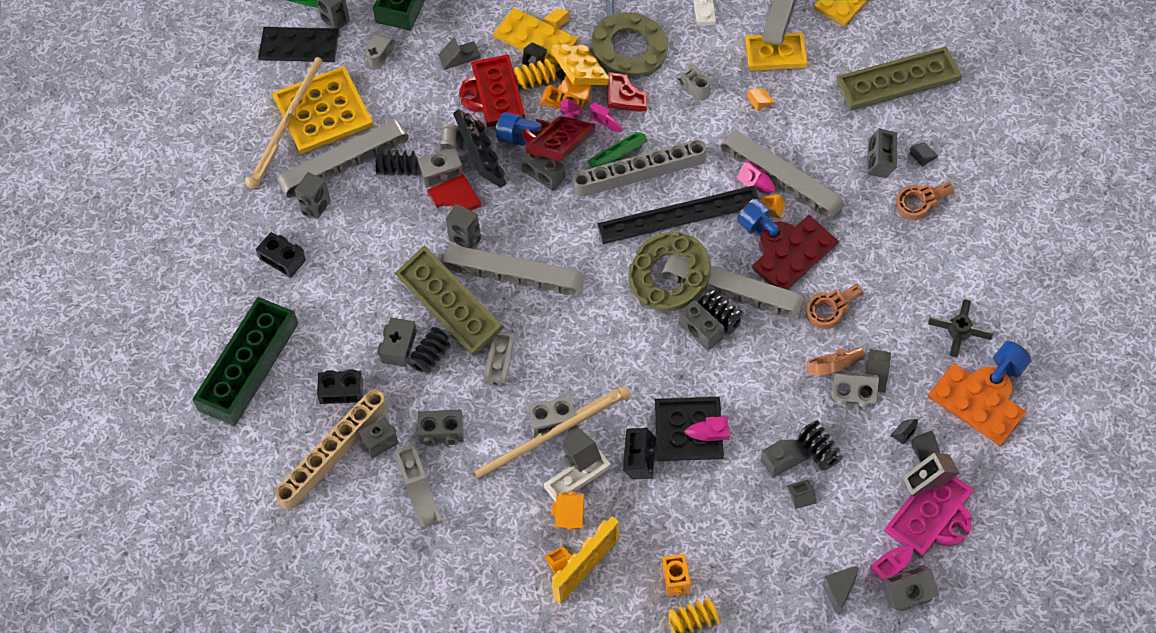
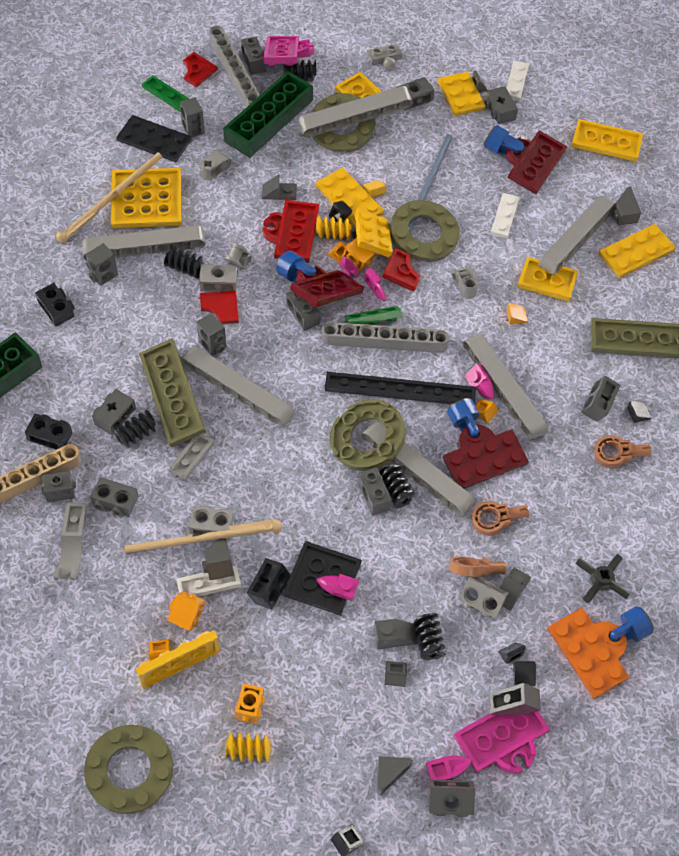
camera: 15 degrees right, 0 degrees up
black plate [453,109,507,187] -> none

